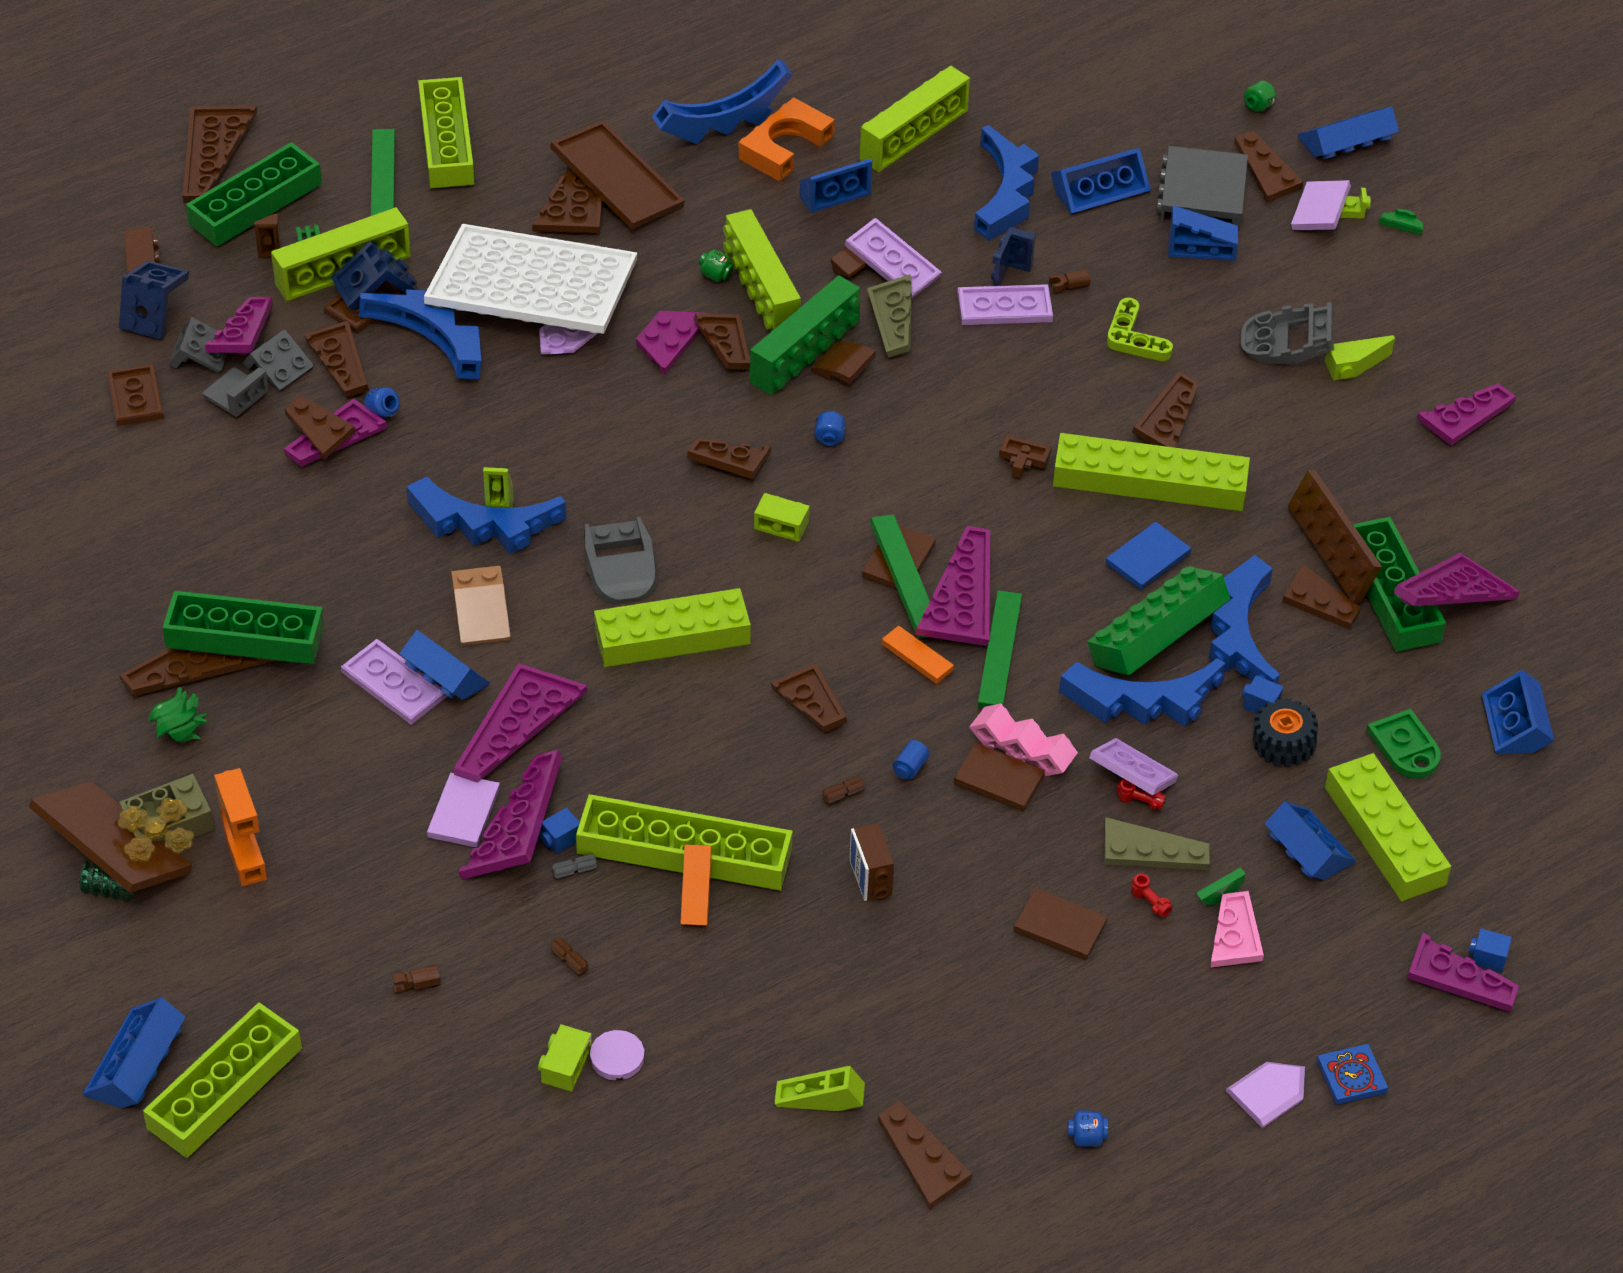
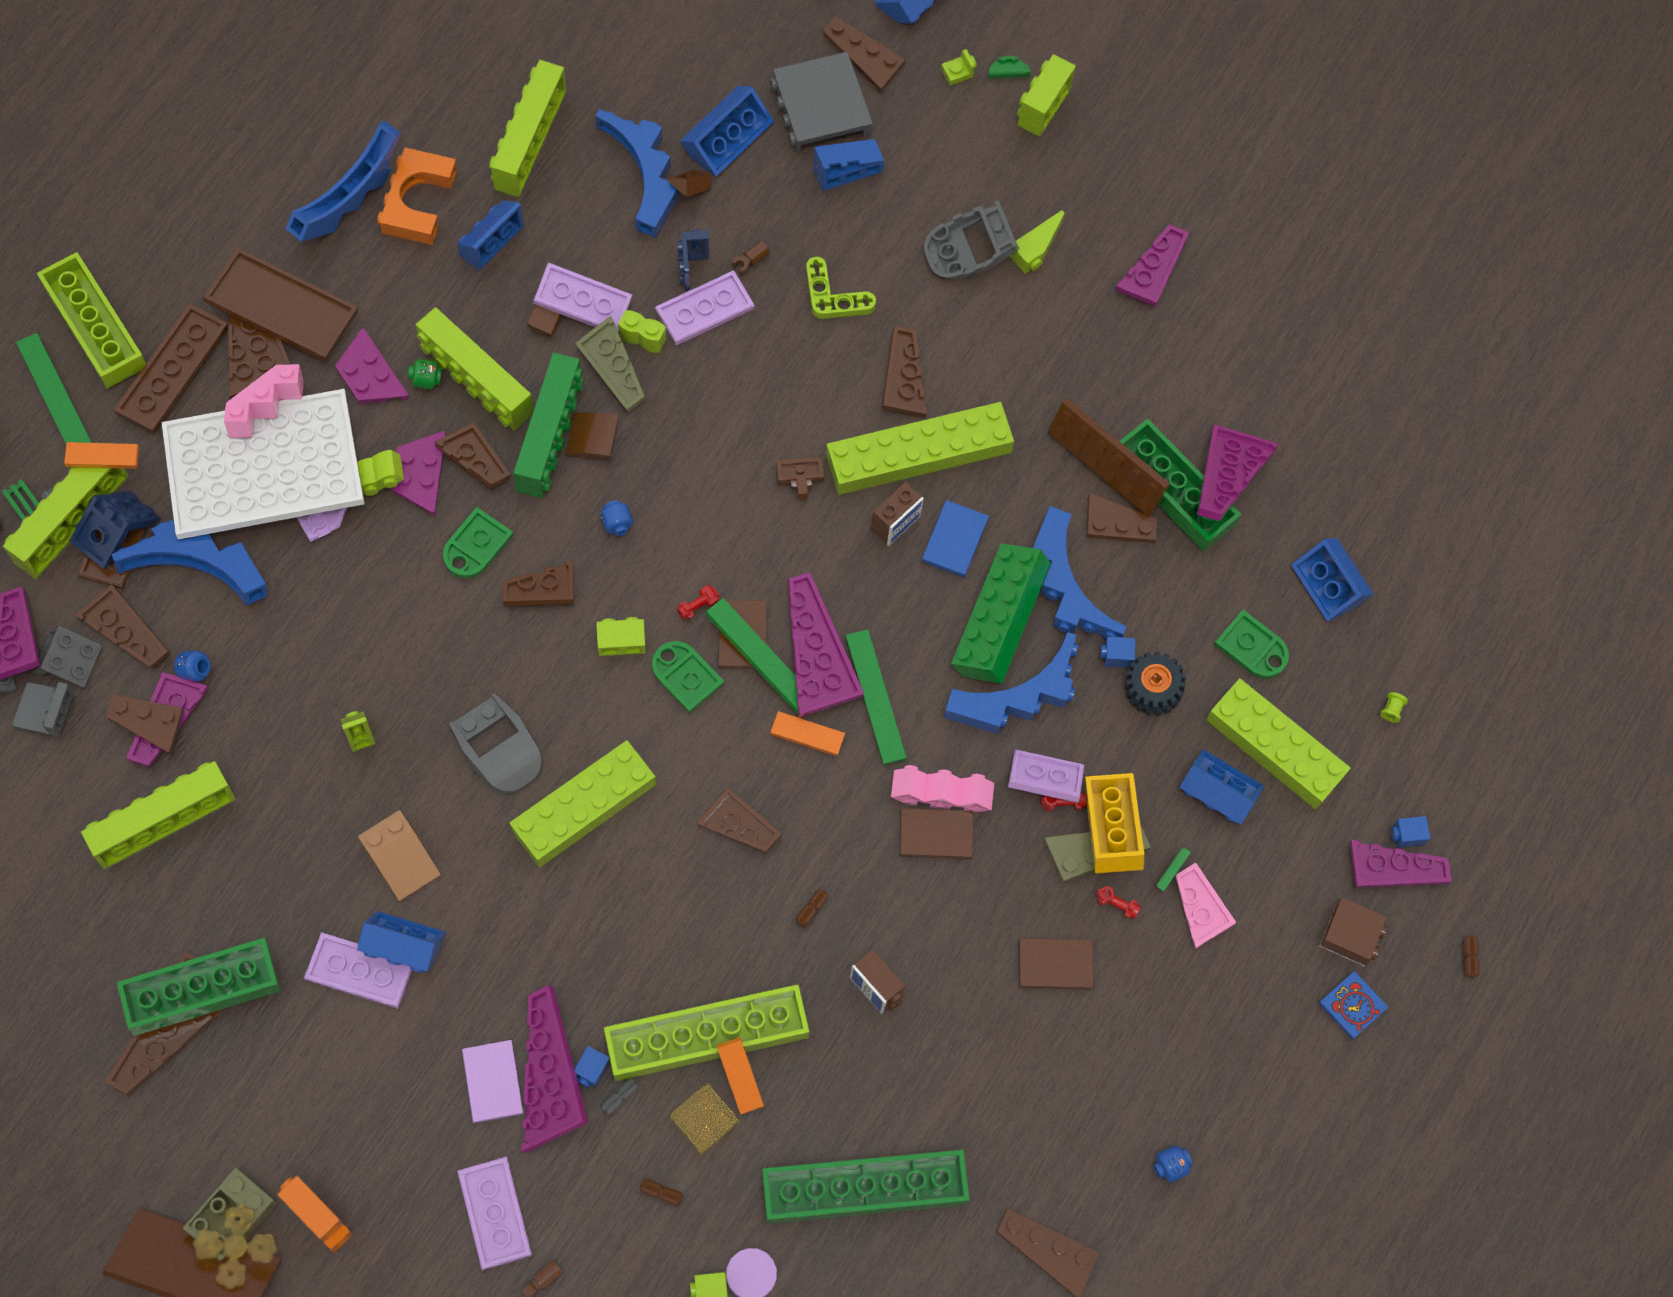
camera: 30 degrees left, 20 degrees up
green hair [148,687,207,743] -> none
blue arch [406,477,566,554] -> none
magenta wing [454,663,587,782] -> none
lime slope [775,1066,865,1111] -> none
blue brick [892,740,930,780] -> none
lavender tile [1226,1062,1305,1128] -> none
lavender tile [1291,180,1351,230] -> none
none -> orange tile [64,442,139,469]
none -> lime brick [81,761,236,870]
none -> reddish brown plate [114,303,228,434]
none -> bright pink brick [224,364,304,438]
none -> magenta wing [335,328,409,404]
none -> lime brick [357,450,404,496]
none -> green tile [443,507,514,579]
none -> lavender tile [458,1157,532,1271]
none -> lime brick [618,310,666,353]
none -> green tile [652,641,724,714]
none -> reddish brown slope [668,170,711,197]
none -> clear yellow plate [669,1083,740,1155]
none -> red bar [677,584,720,620]
none -> green brick [762,1150,969,1224]
none -> reddish brown piece [871,482,924,546]
none -> lime brick [1017,54,1076,137]
none -> yellow brick [1085,773,1144,873]
none -> reddish brown piece [1320,897,1388,966]
none -> lime bush [1380,692,1408,723]
none -> reddish brown piece [1464,936,1479,978]

